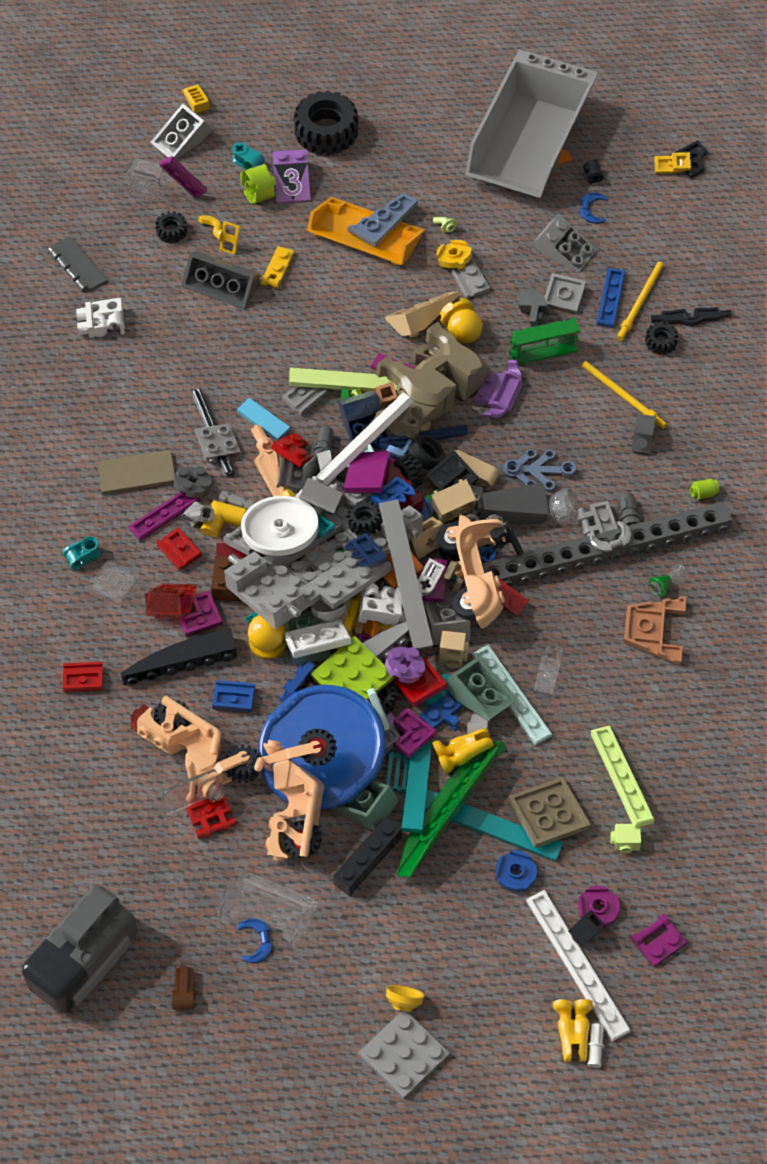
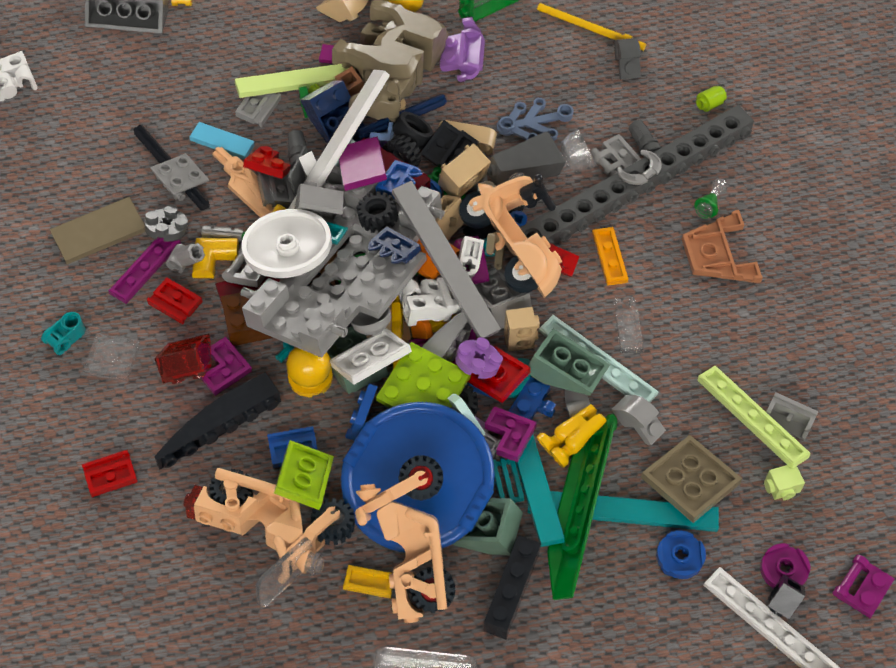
camera: 20 degrees left, 0 degrees up
red plate [186,793,236,839] -> none
none -> lime tile [274,440,334,510]
none -> yellow tile [343,565,393,599]
none -> light orange tile [592,227,629,286]
none -> light grey brick [611,395,666,445]
none -> light grey hinge [766,392,819,441]

